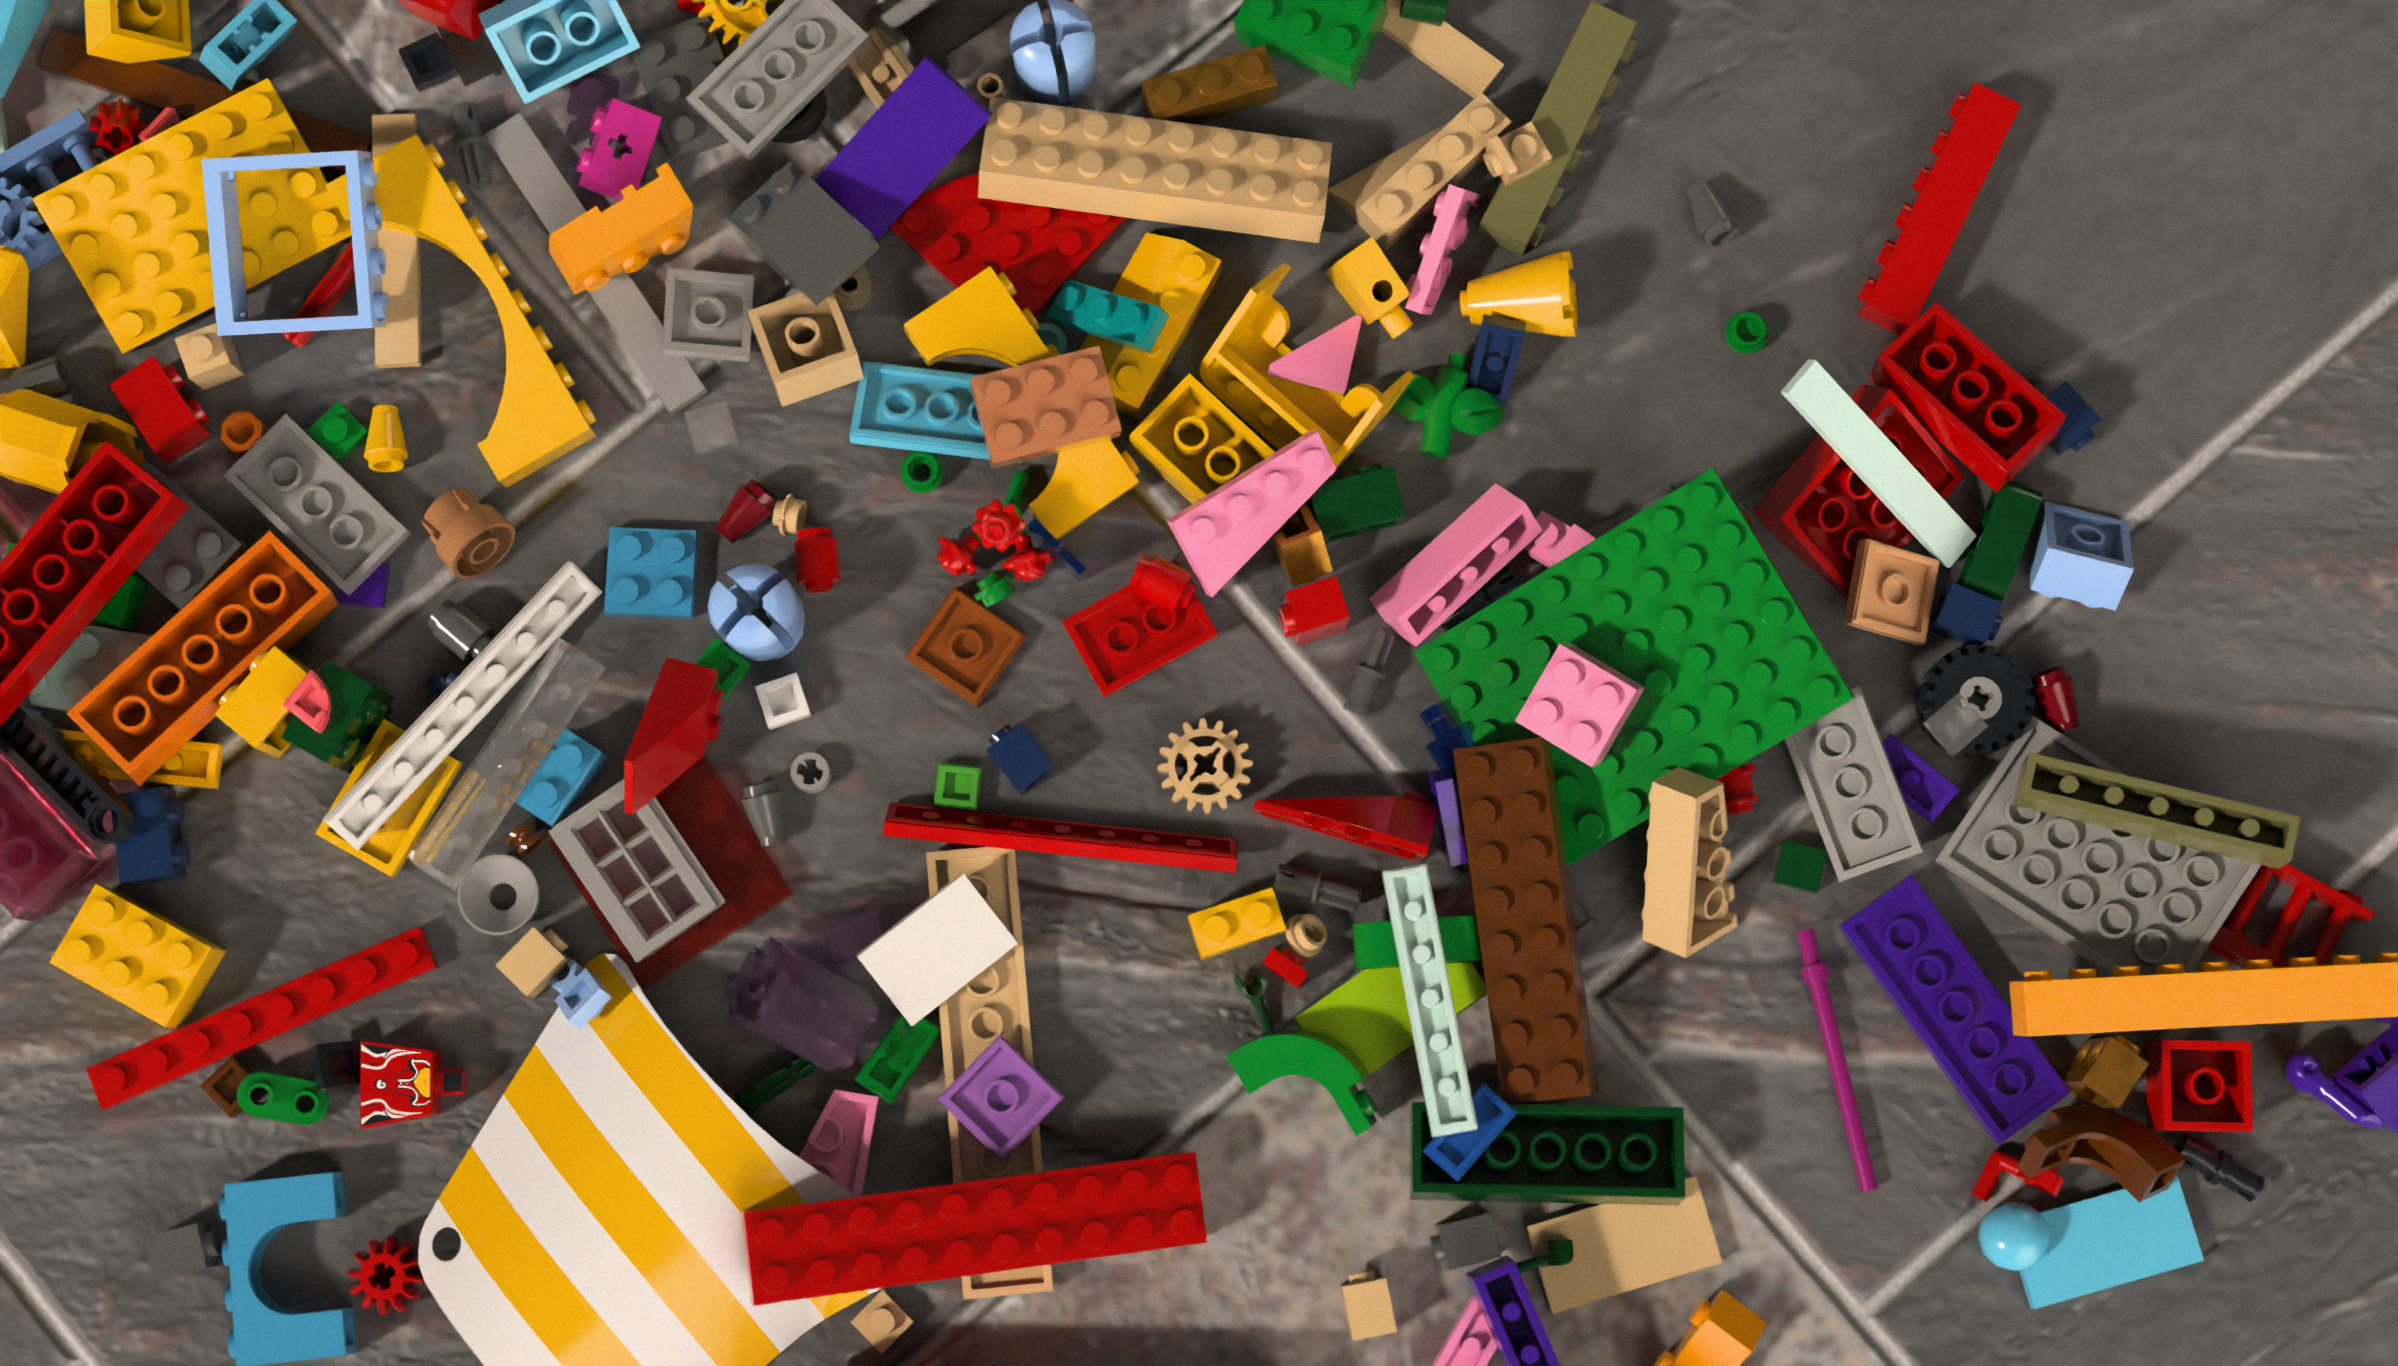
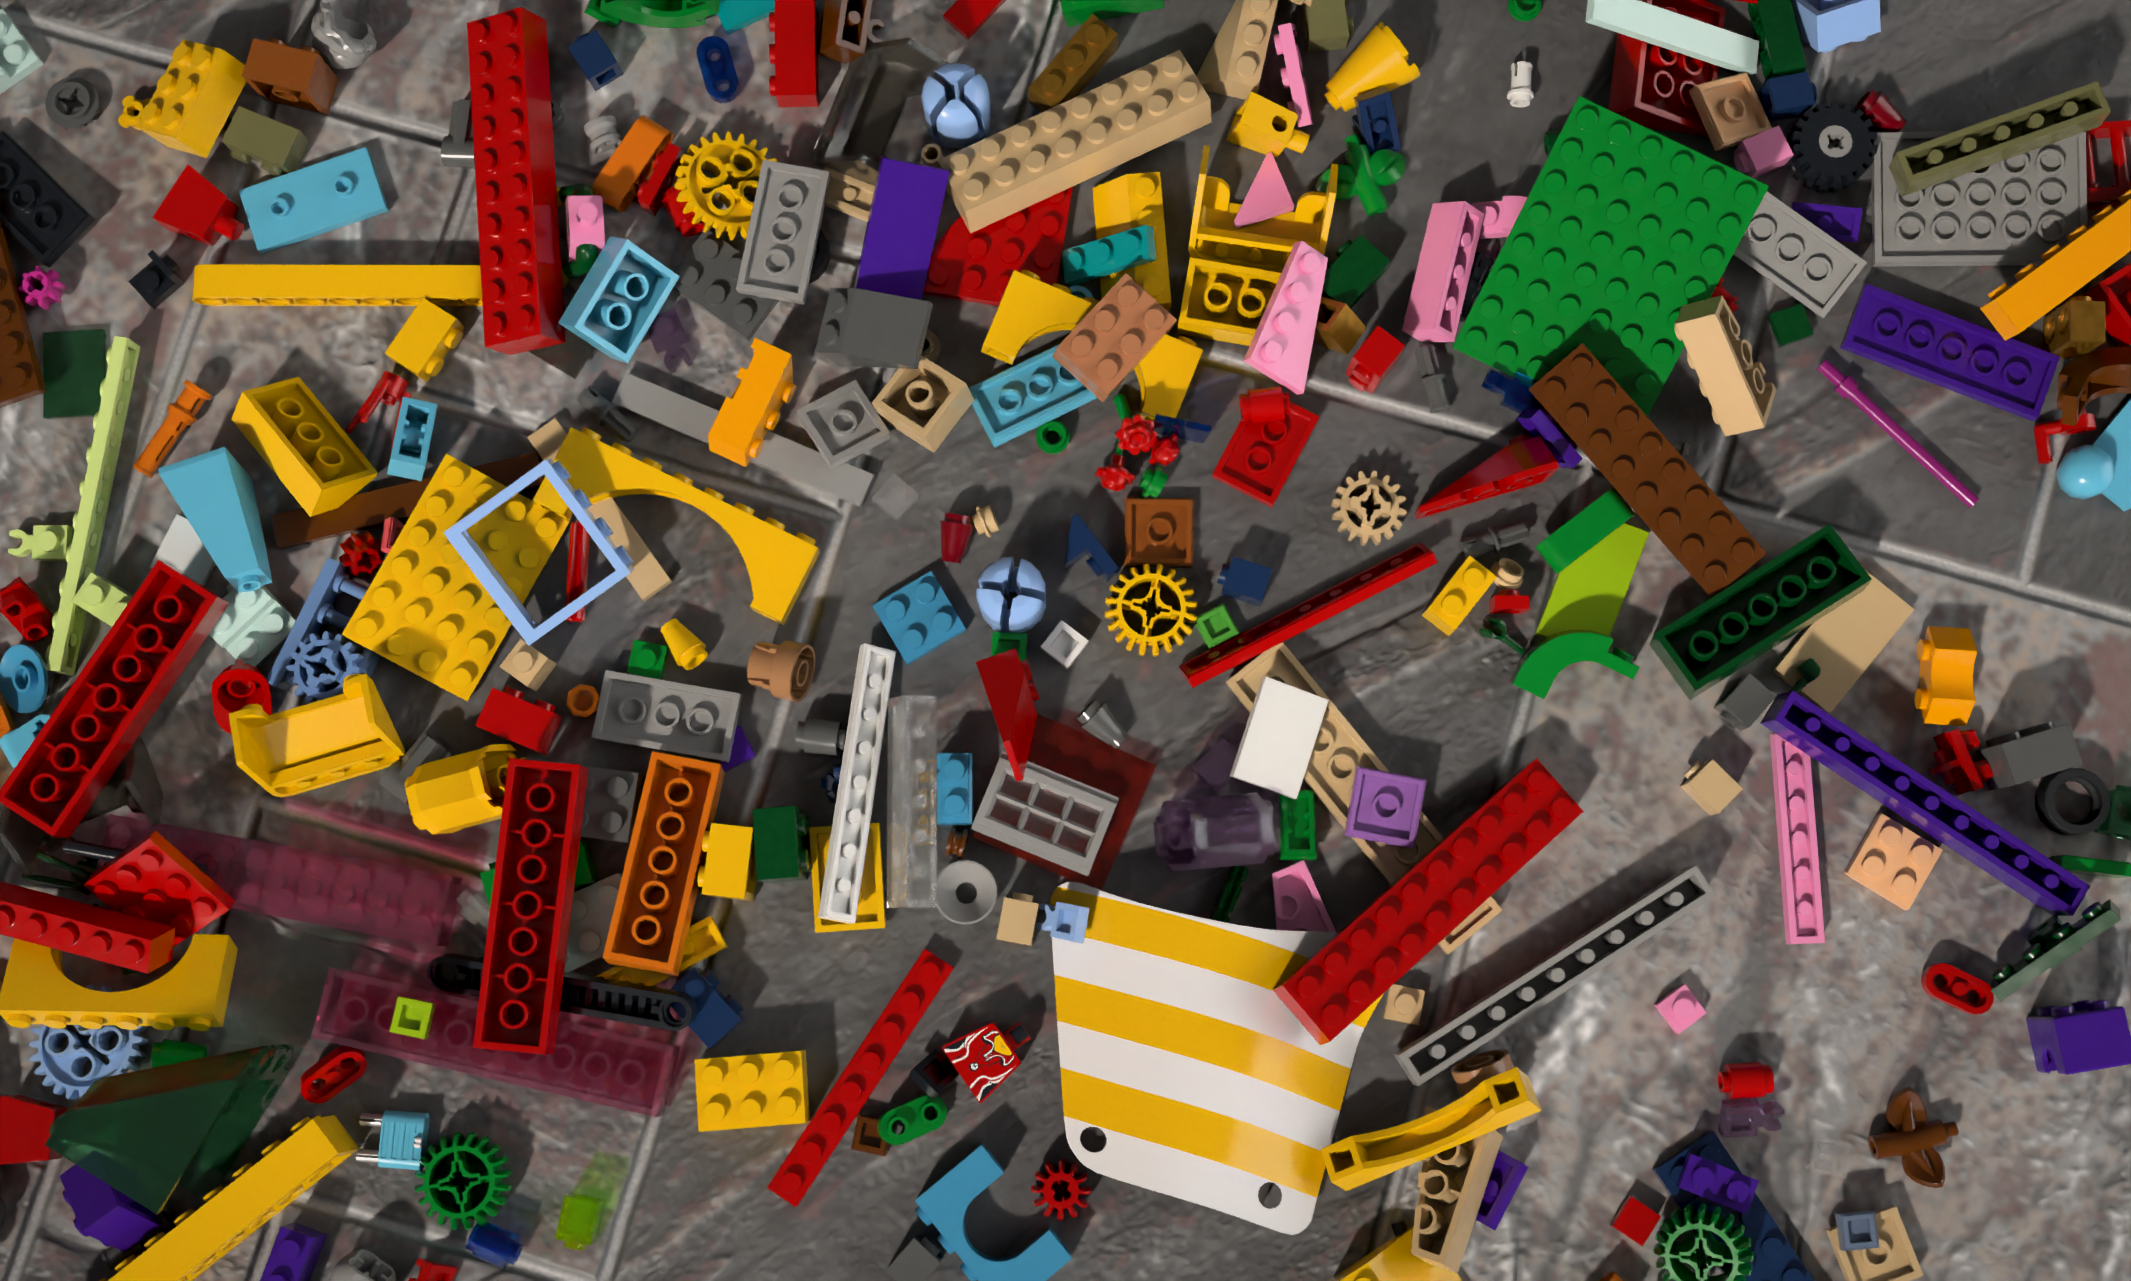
camera: 25 degrees left, 0 degrees up
coral tile [282,670,331,734] -> none
black plate [398,32,458,92] -> none
dark pink brick [576,98,662,201] -> none
light grey bush [790,752,831,794] -> none
red brick [794,527,840,593] -> none
light aqua tile [1382,864,1478,1138] -> none
blue tile [1423,1082,1517,1182] -> none
bright pink brick [1515,642,1646,767] -> none
clear tile [1922,693,1988,756] -> none
none -> dark blue slope [1064,514,1119,582]
none -> yellow gear [1104,564,1197,657]
none -> white pin [1507,61,1534,107]
none -> bright pink brick [1733,125,1794,179]

